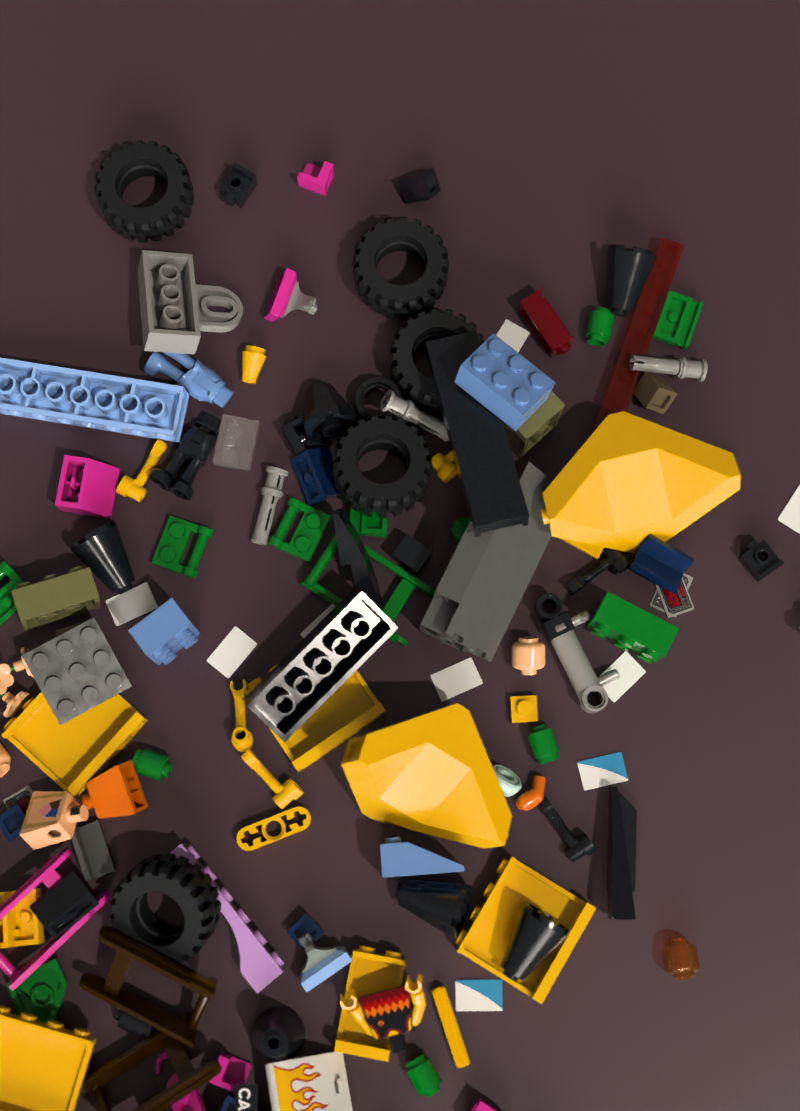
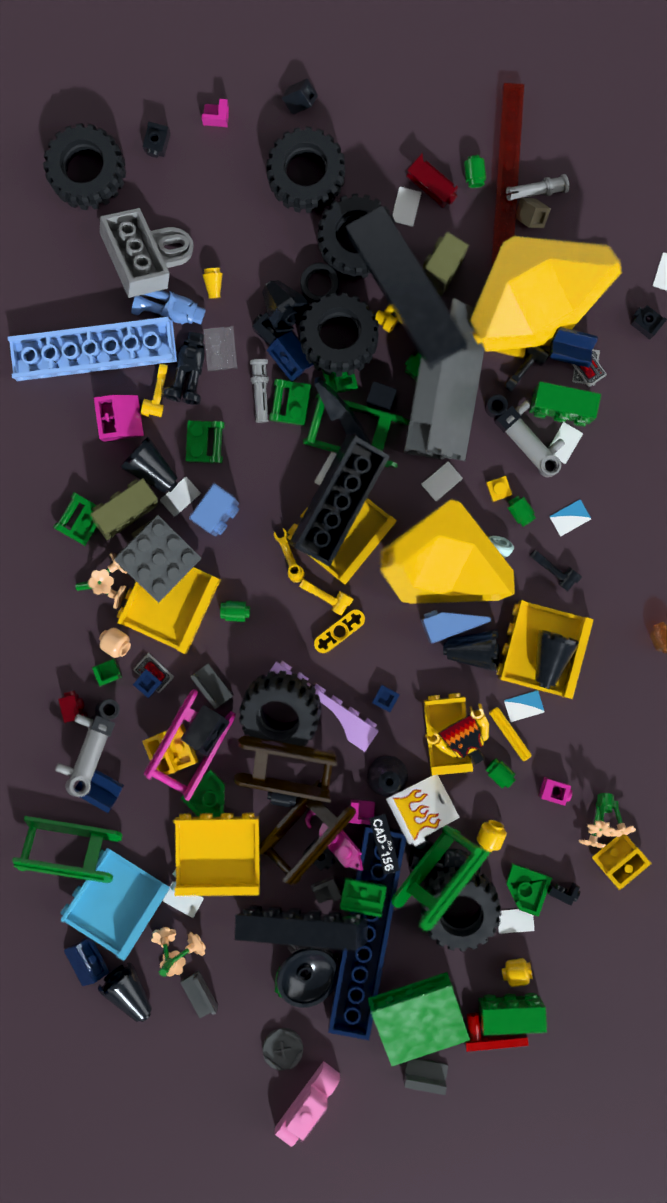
camera: 15 degrees left, 10 degrees up
light nougat torso [19,791,89,850] -> none
orange torso [81,759,148,819] -> none
white sticker [207,626,257,679] -> none
dark pink piece [264,268,318,322] -> none
light blue piece [298,933,352,992] -> none
light grey pin [379,390,449,441] -> none
medium blue brick [454,333,556,431] -> none
light nougat head [511,636,546,675] -> none
orange arm [515,775,546,811] -> none
black cone [607,244,657,317] -> none
black wedge [607,786,637,920] -> none
green plate [652,290,704,350] -> none

